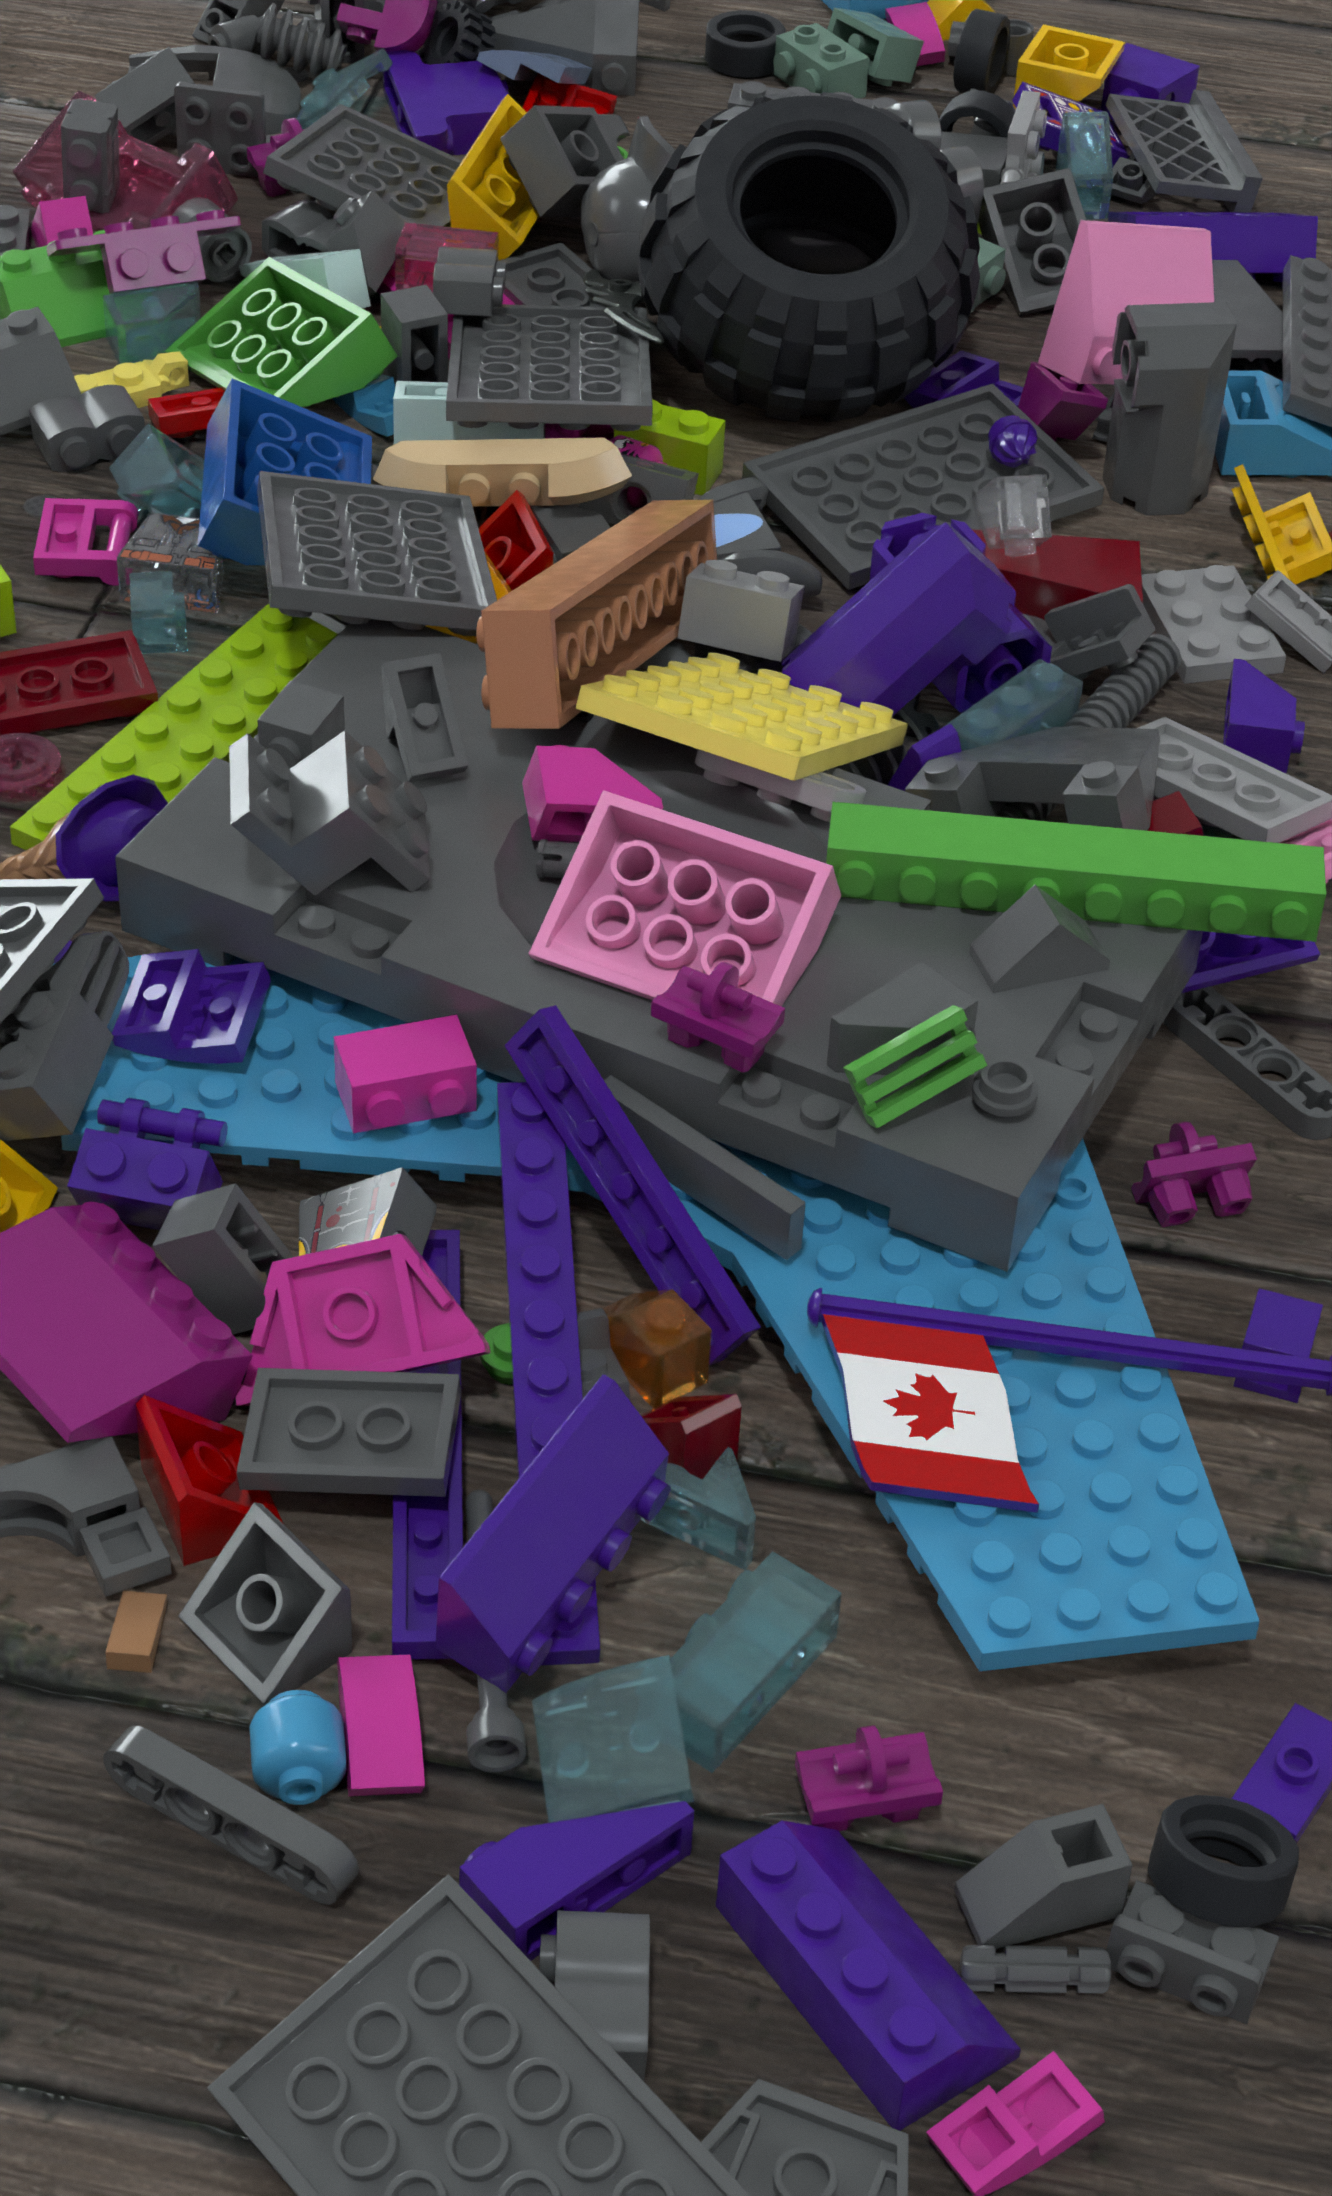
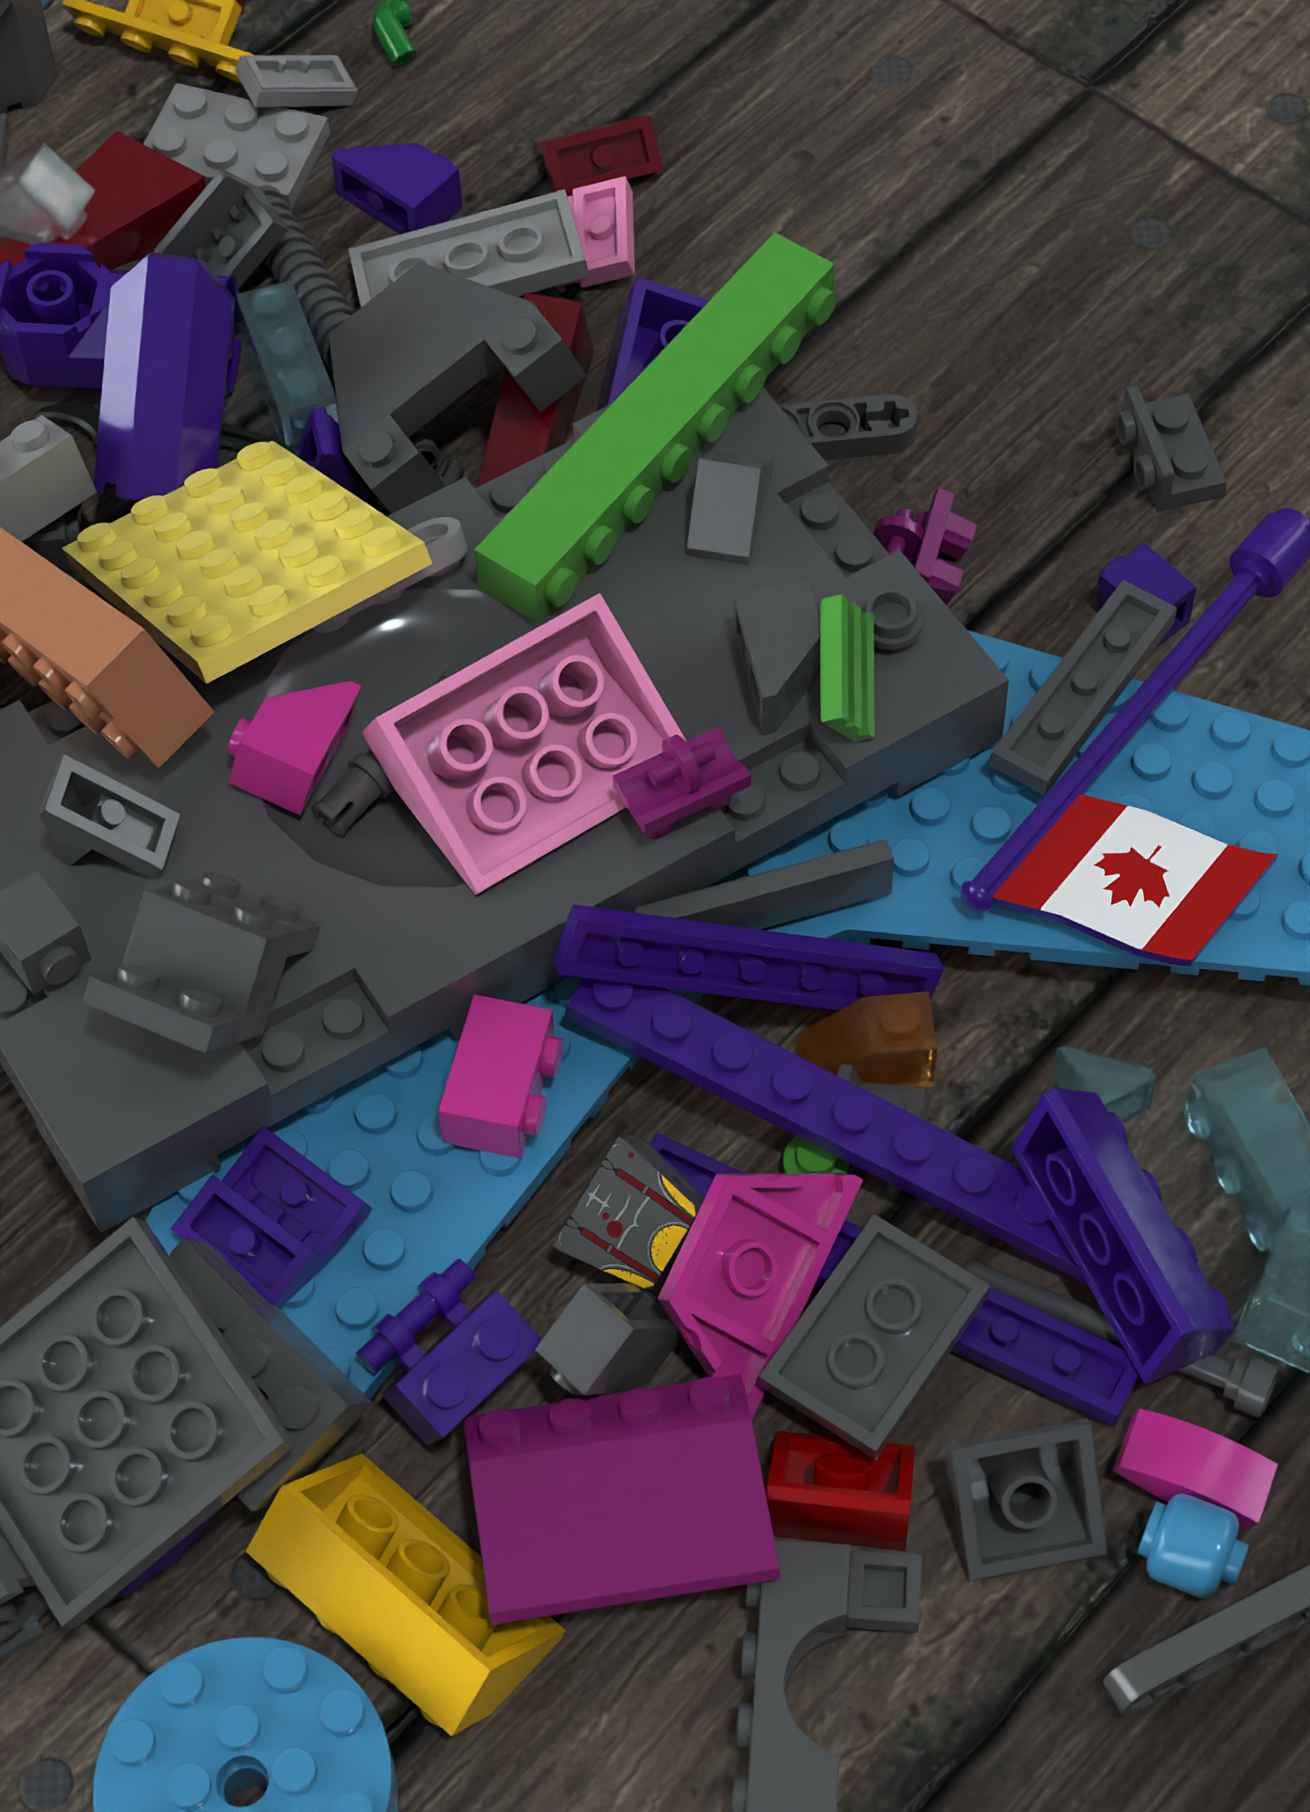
camera: 55 degrees left, 15 degrees up
medium nougat piece [105,1591,168,1673] -> none
dark red slope [641,1394,742,1497] -> none
none -> dark grey plate [990,580,1177,796]

